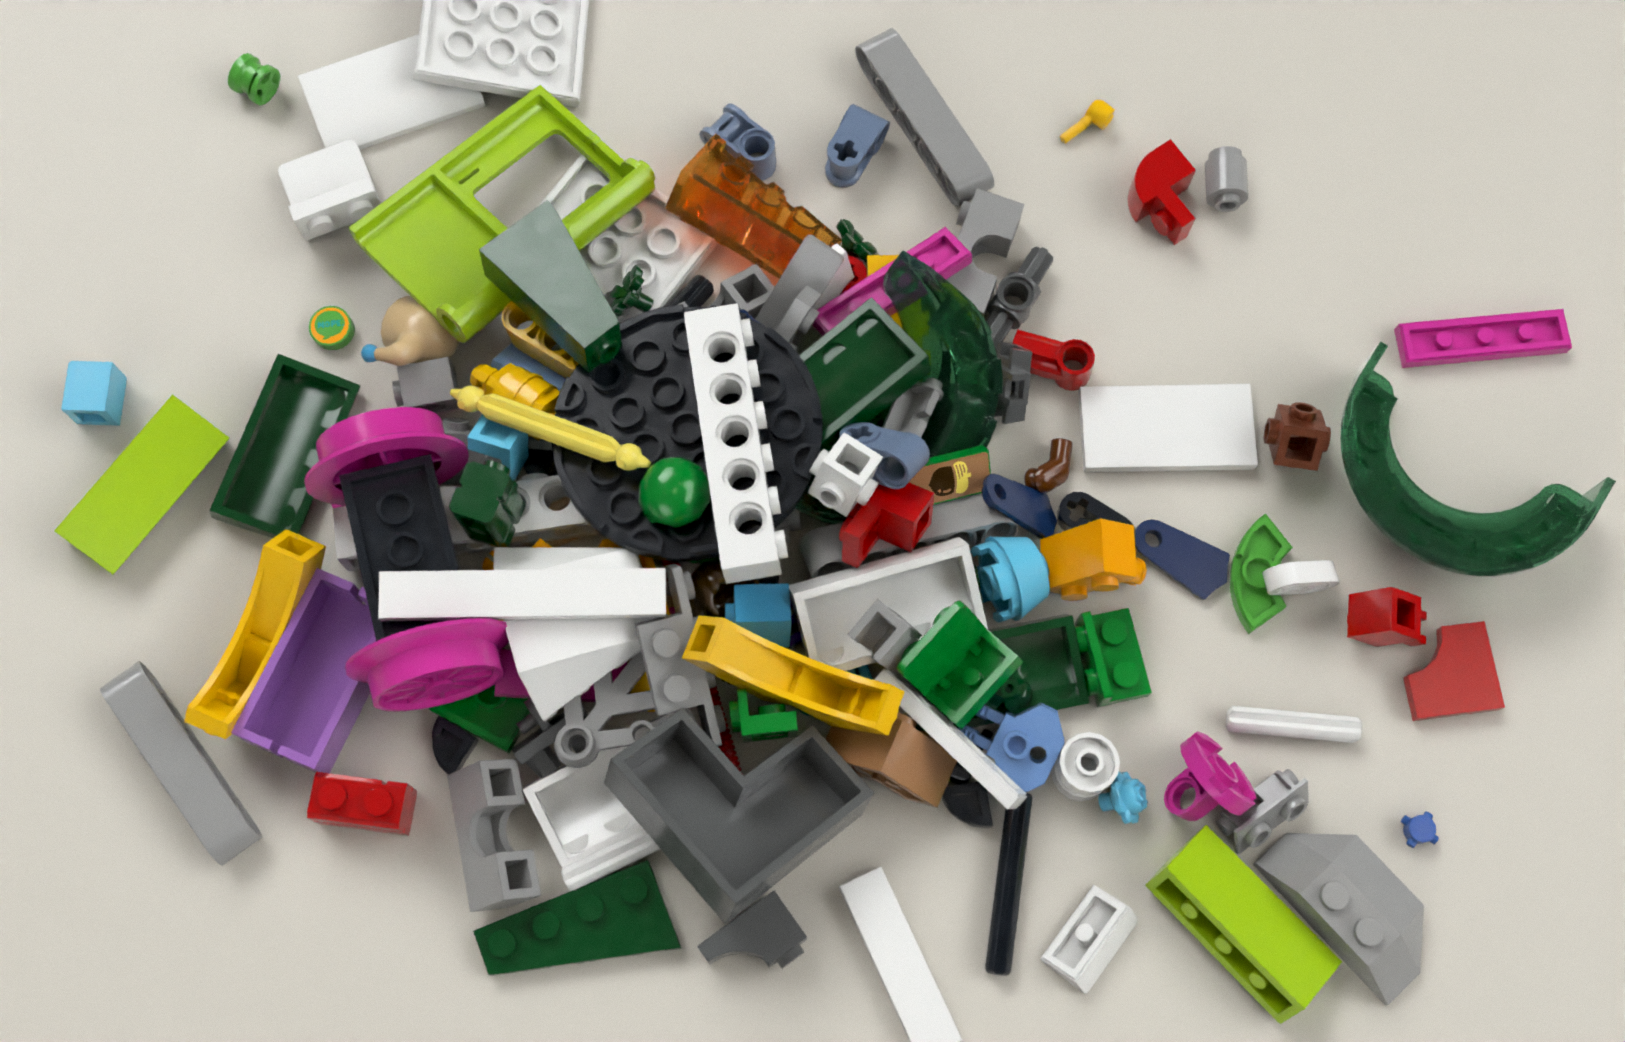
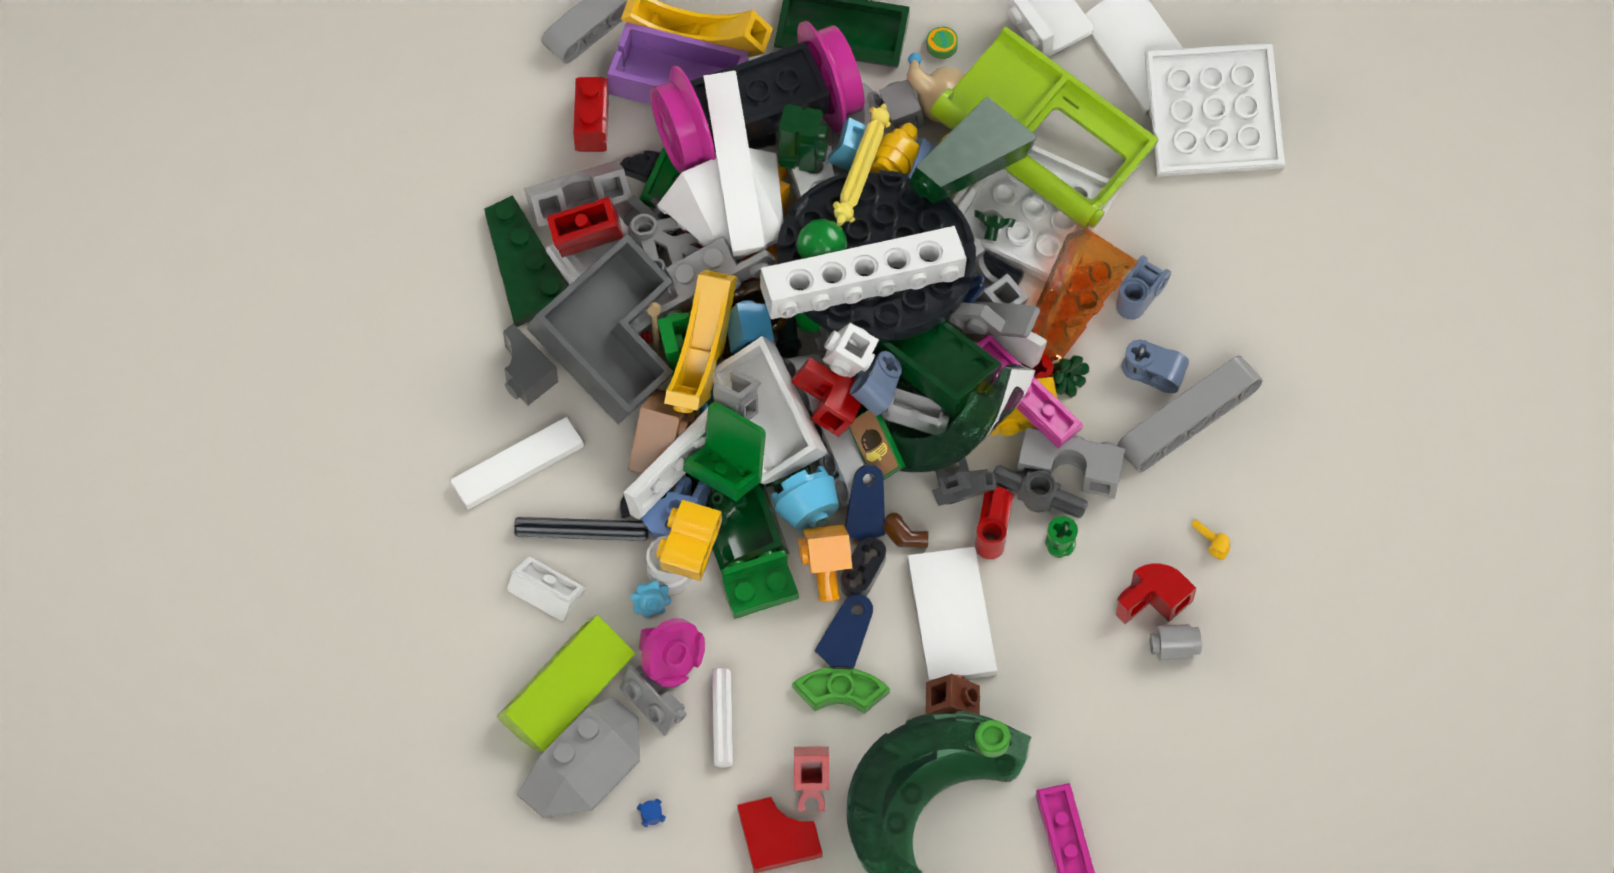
camera: 85 degrees right, 10 degrees down
white beam [1262,560,1340,595] -> none
none -> red brick [547,196,624,258]
none -> tan hinge [647,302,663,358]
none -> yellow brick [656,500,722,581]
none -> bright green tile [975,720,1011,757]
none -> green bush [1045,516,1078,558]

